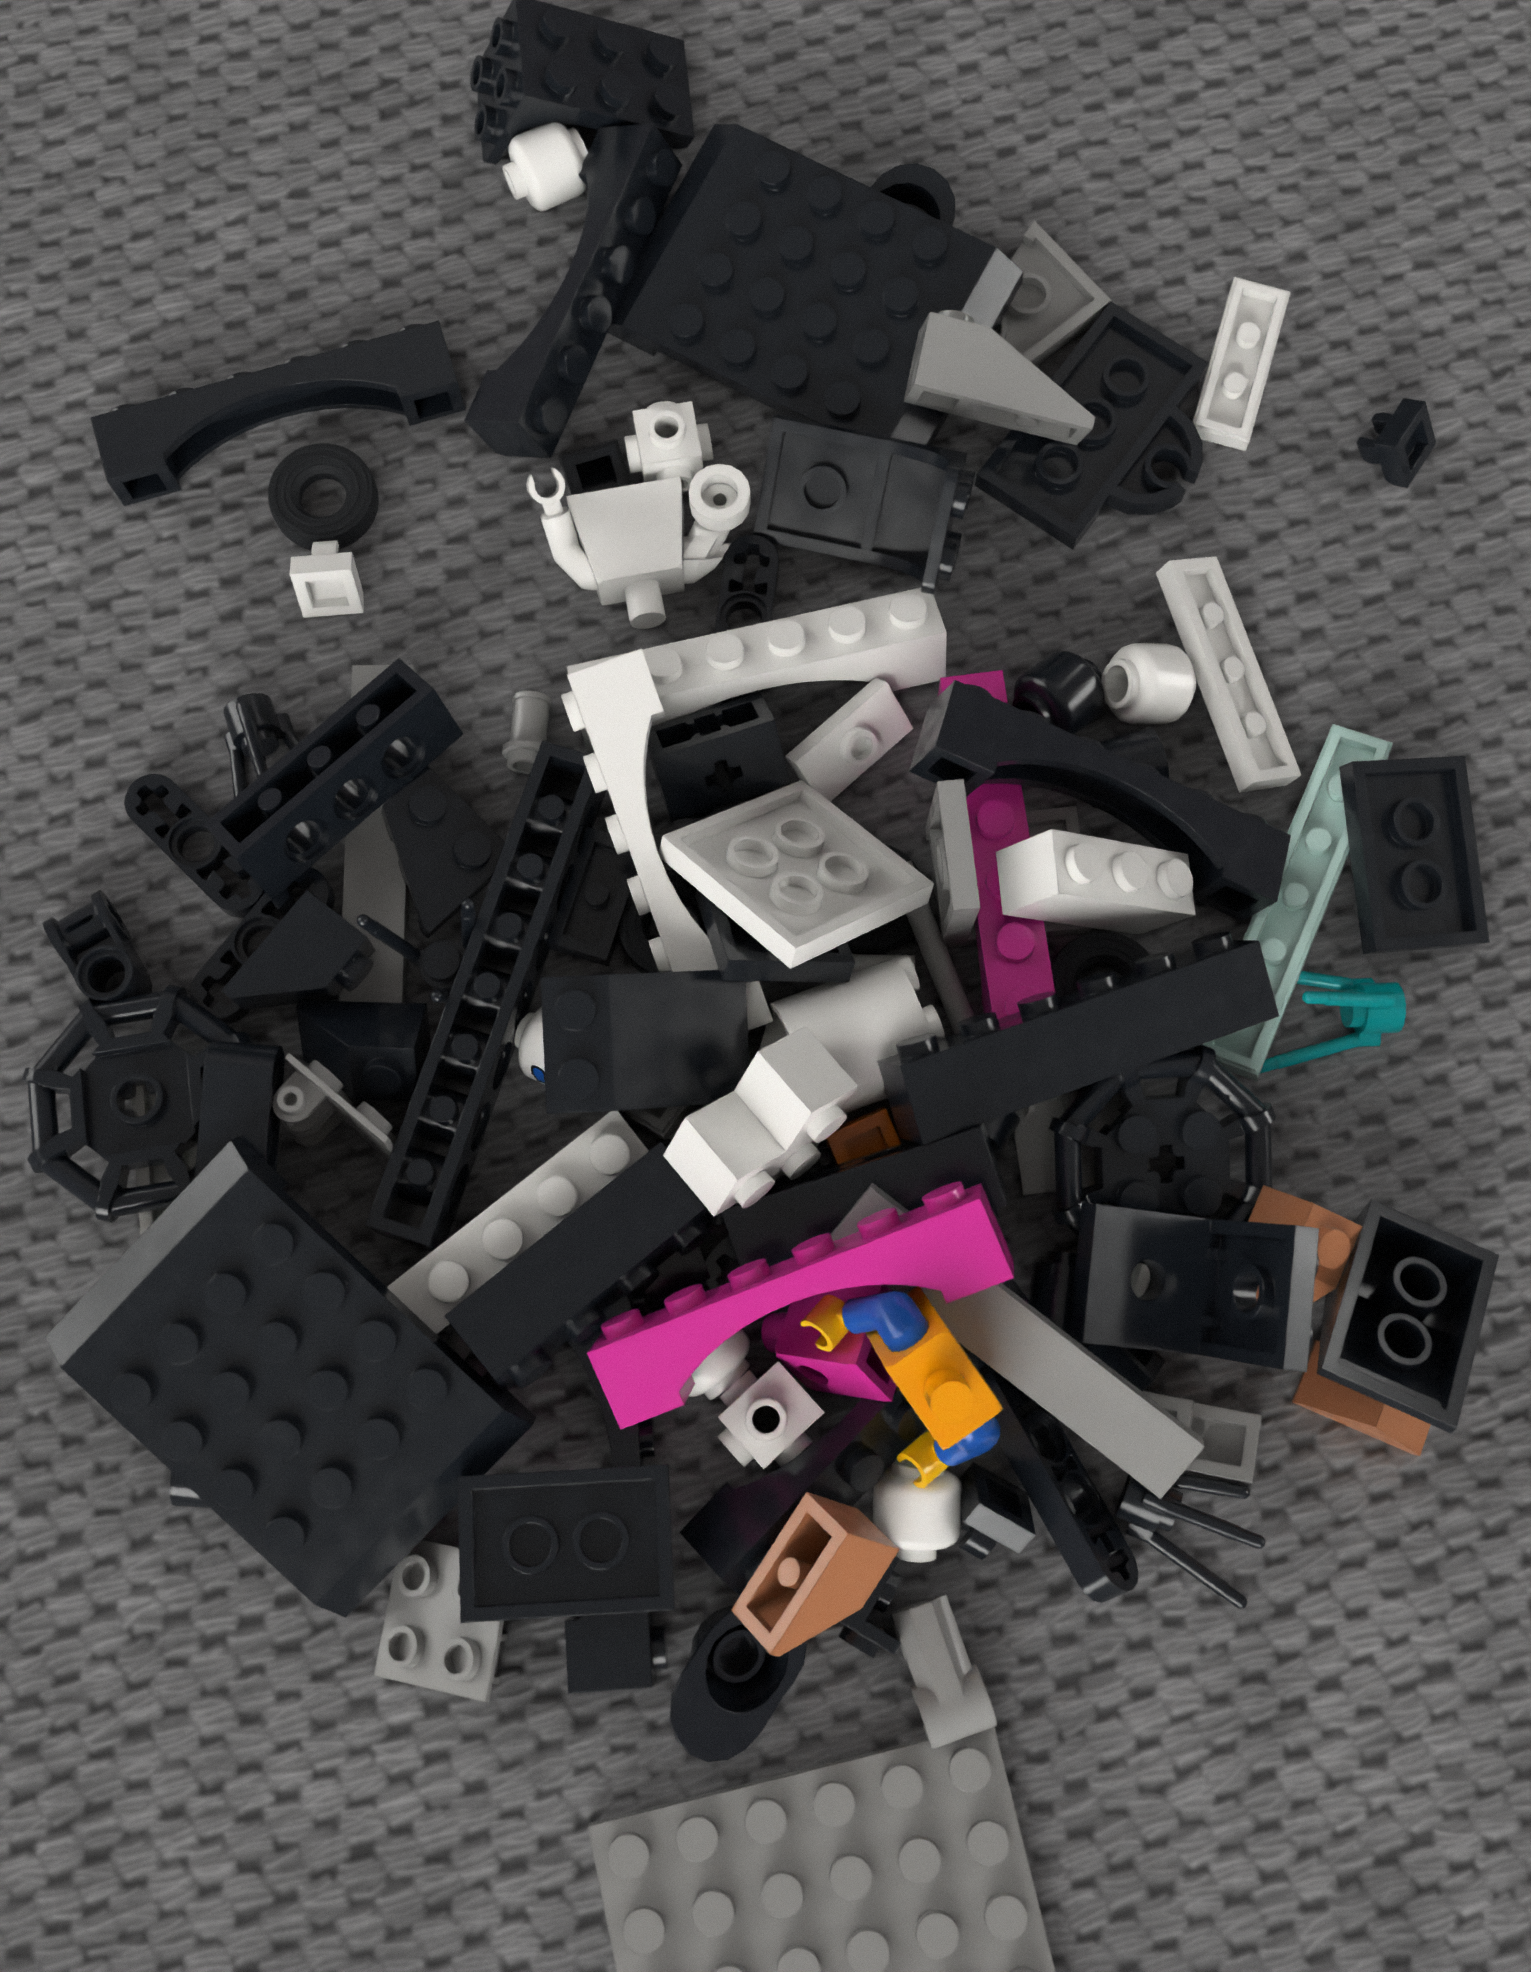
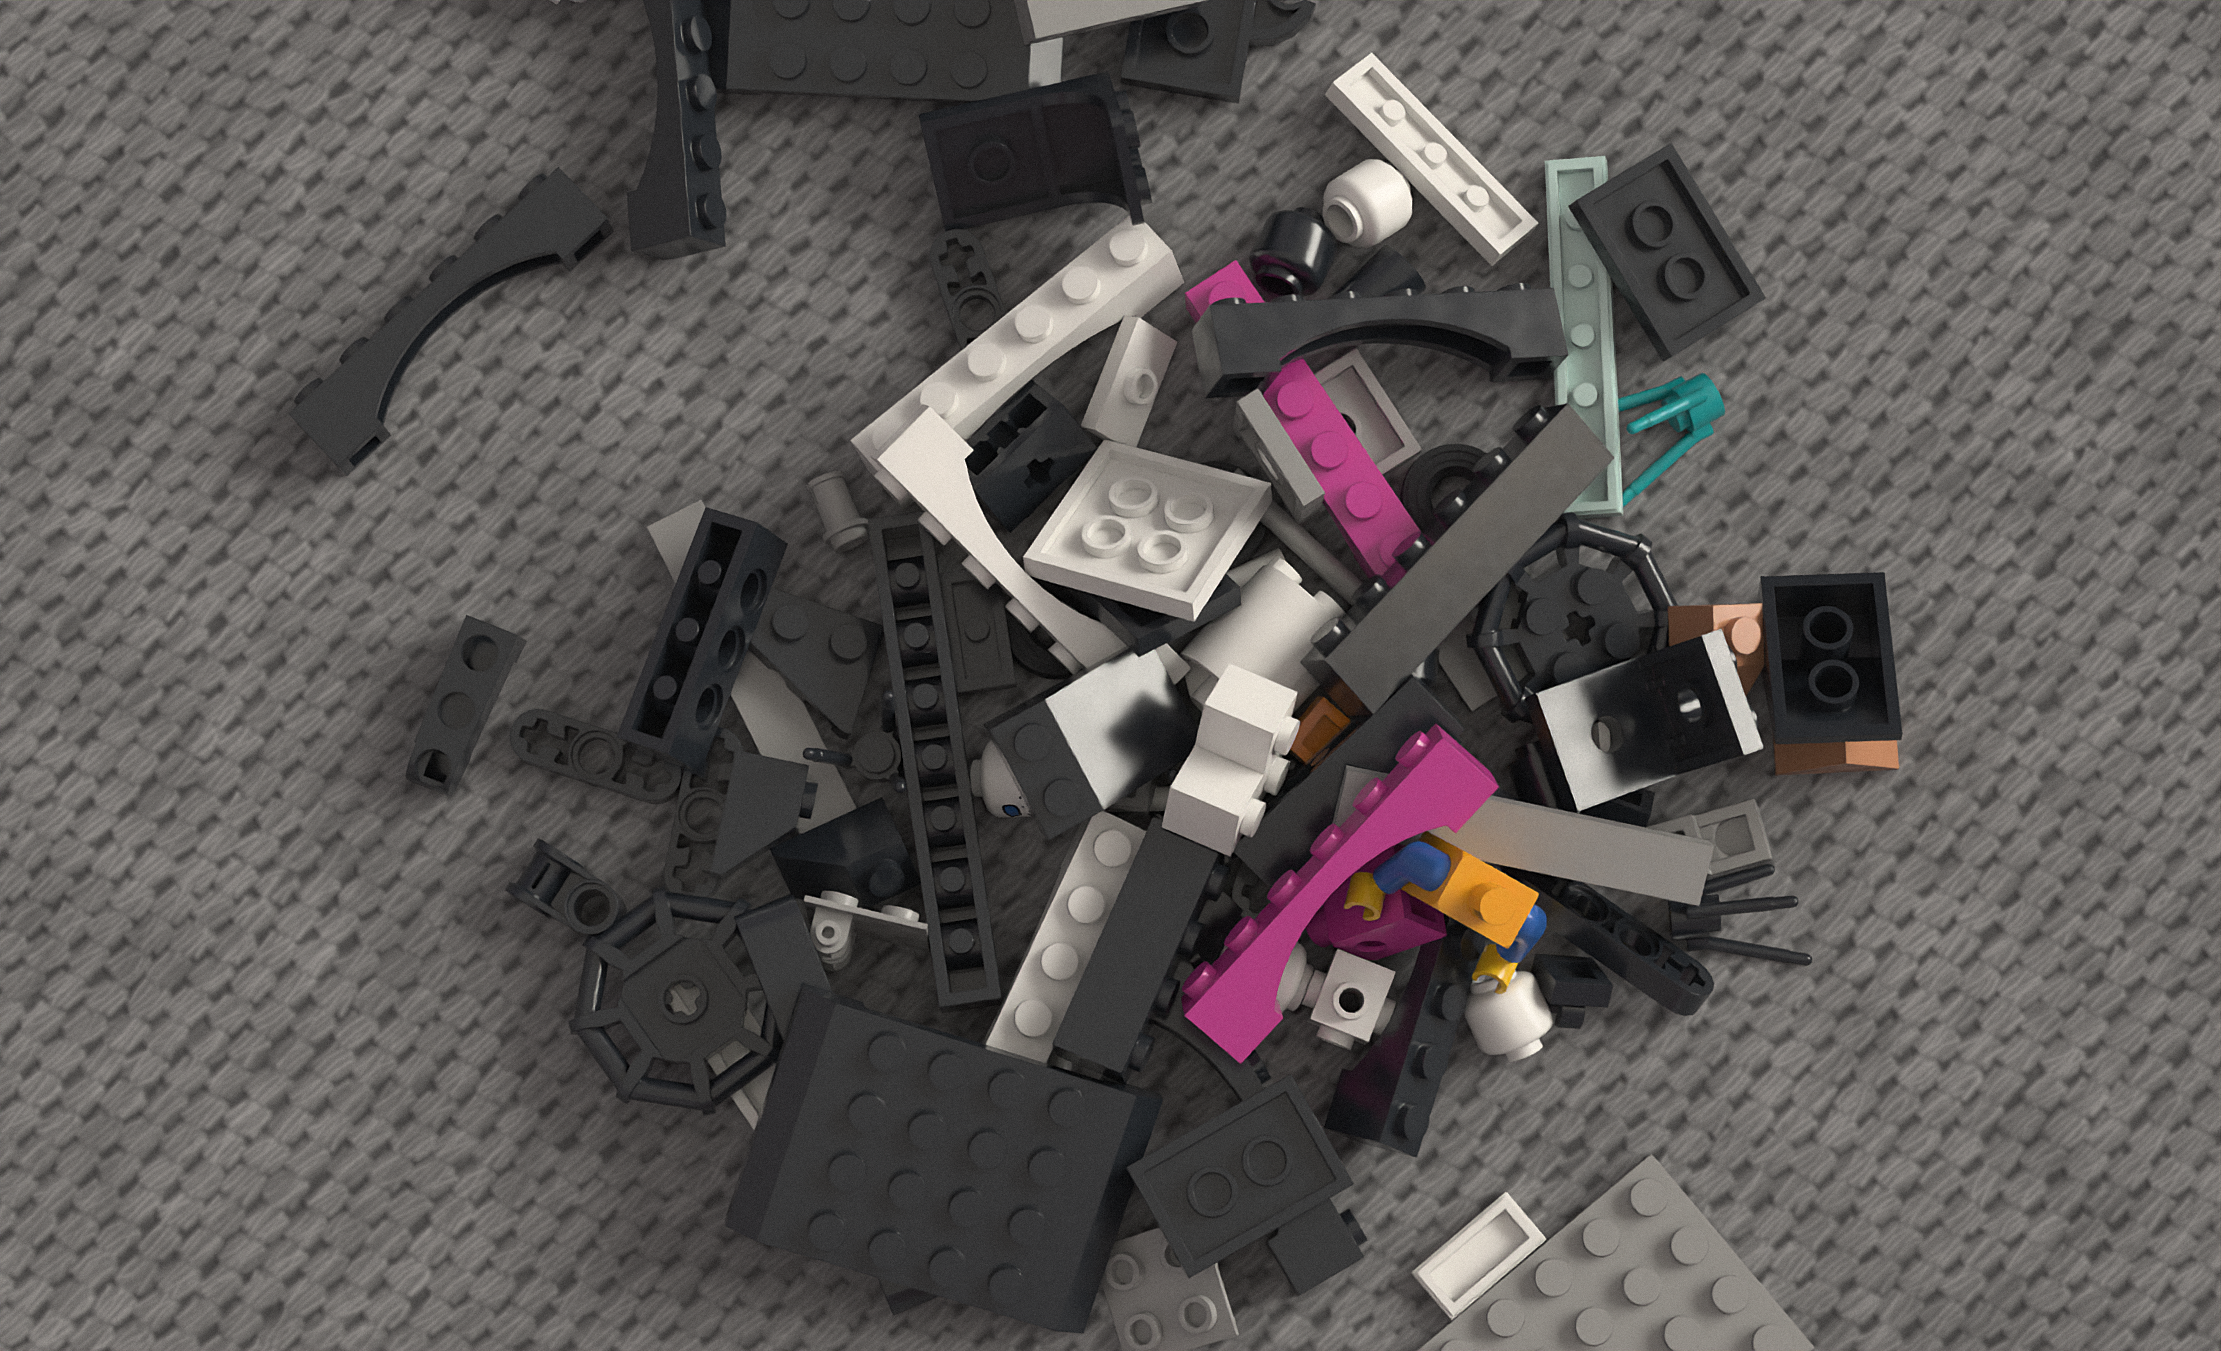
camera: 25 degrees left, 5 degrees up
black plant [223,693,301,798] -> none
black tyre [268,443,379,550] -> none
white tile [290,540,364,618] -> none
white torso [526,464,751,629] -> none
black slope [558,439,631,495] -> none
white brick [624,401,713,493] -> none
black piece [670,1605,807,1762] -> none
nougat slope [731,1492,900,1657] -> none
black bracket [838,1556,902,1658] -> none
light grey piece [890,1594,997,1750] -> none
white brick [996,829,1196,934] -> none
none -> black leg [405,615,527,796]
none -> white tile [1411,1192,1547,1321]

